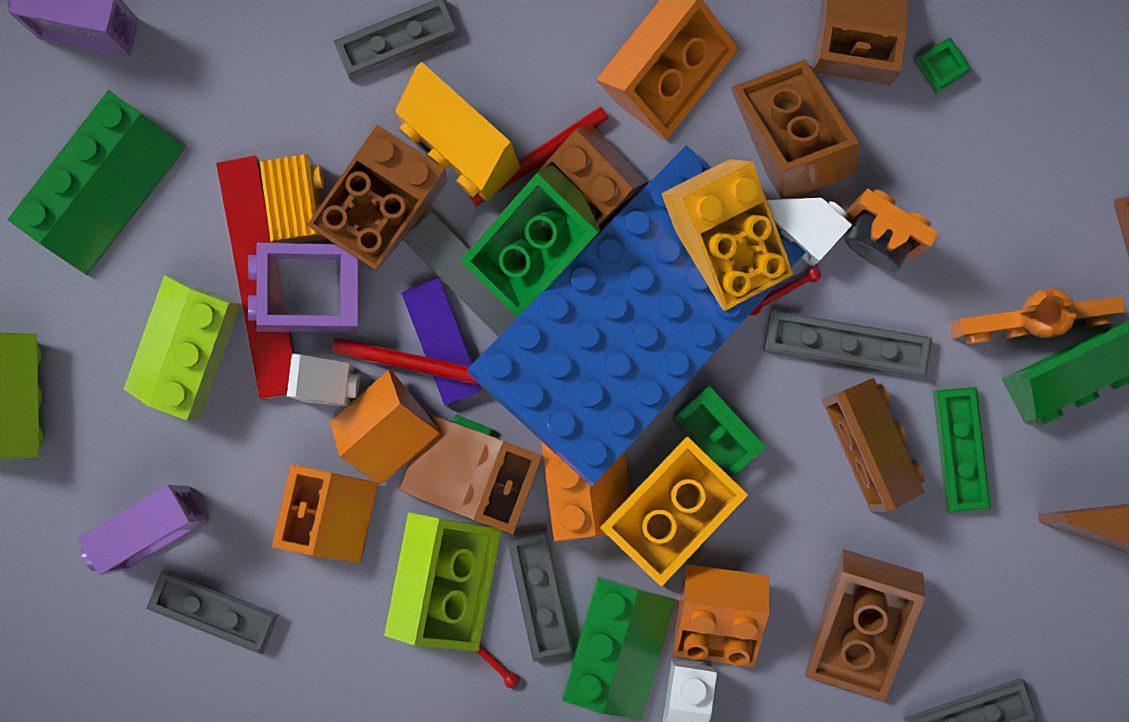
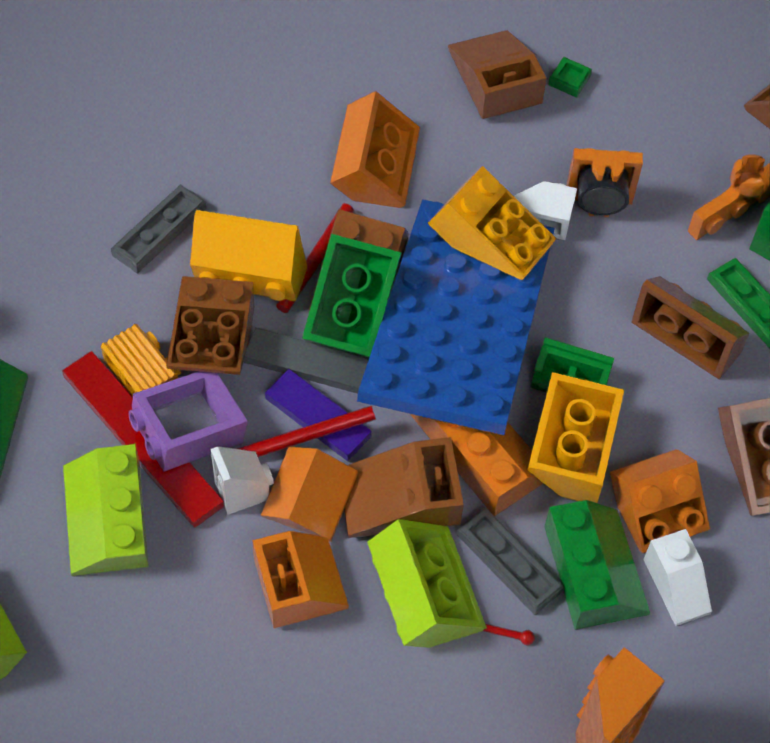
camera: 30 degrees left, 25 degrees down
medium lavender window [78,485,209,575] -> none
dark grey tile [146,569,279,654] -> none
dark orange slope [732,60,859,199] -> none
red hinge [749,267,821,316] -> none
dark grey tile [764,310,932,378] -> none

